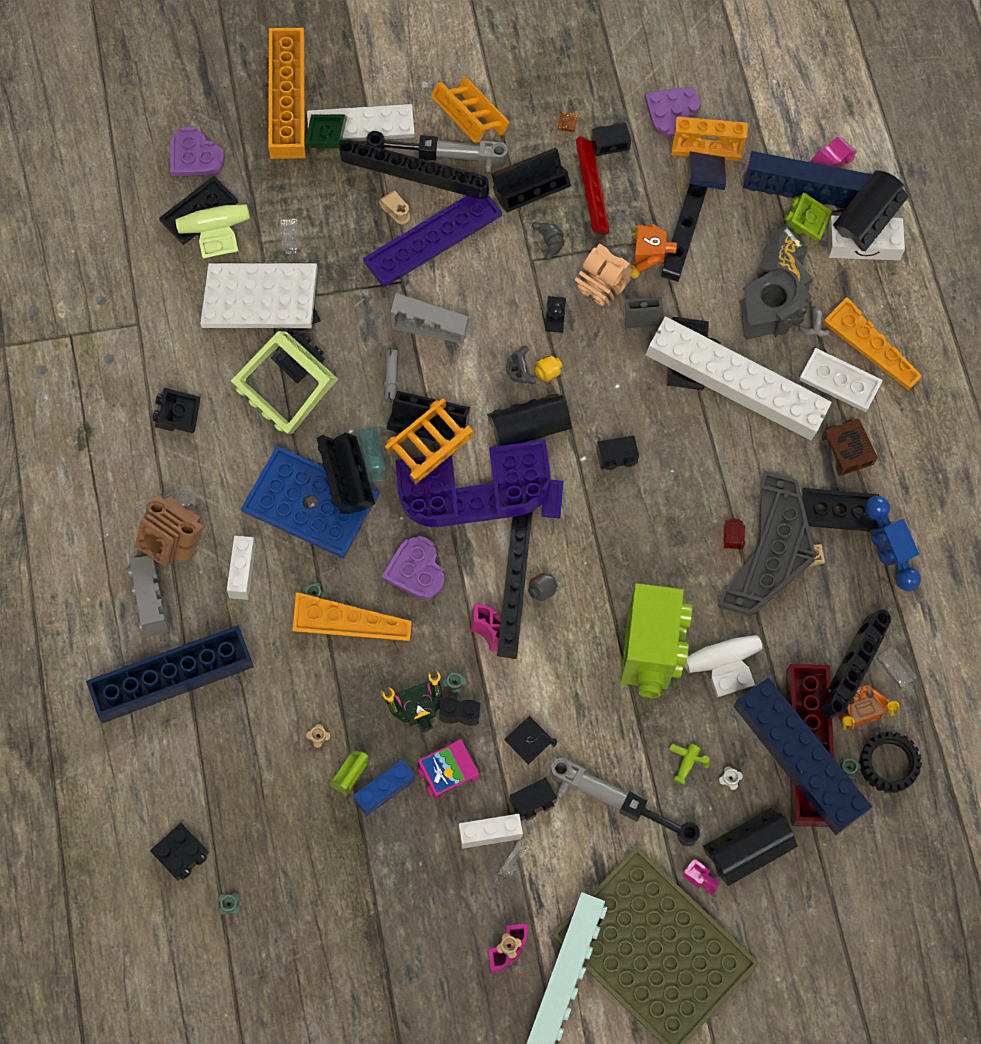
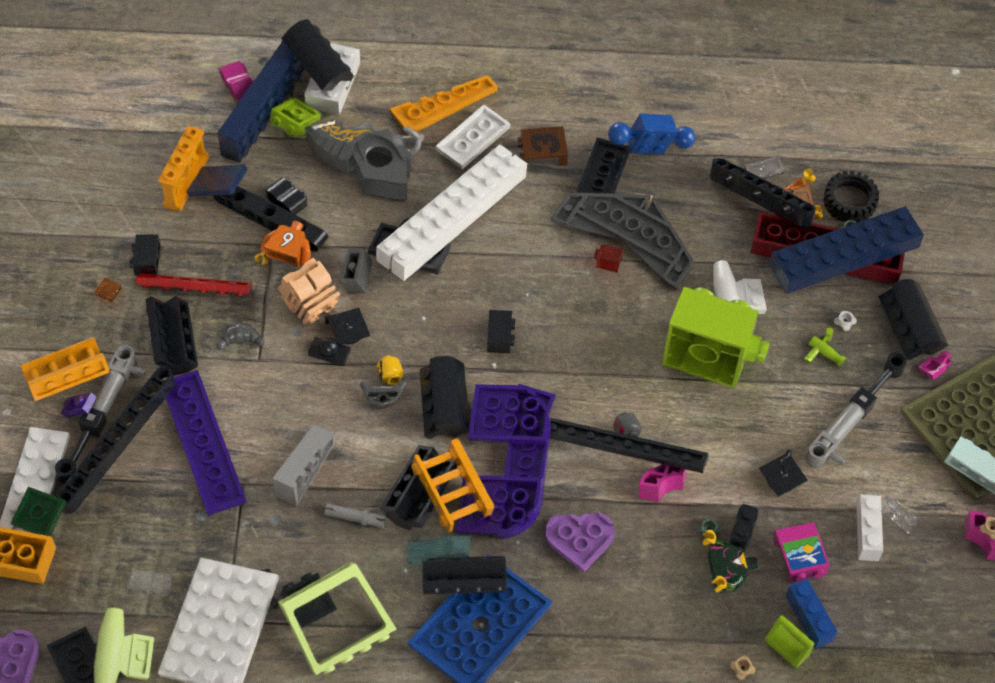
camera: 75 degrees left, 10 degrees down
light orange wing [292,593,412,641] -> none
sand green plate [303,582,325,599] -> none
tan piece [379,190,410,225] -> none
black brick [509,777,557,821] -> none
medium lavender plate [645,87,700,138] -> none
none -> dark purple plate [61,393,97,418]
none -> black brick [265,177,307,215]
none -> black hat [324,308,370,345]

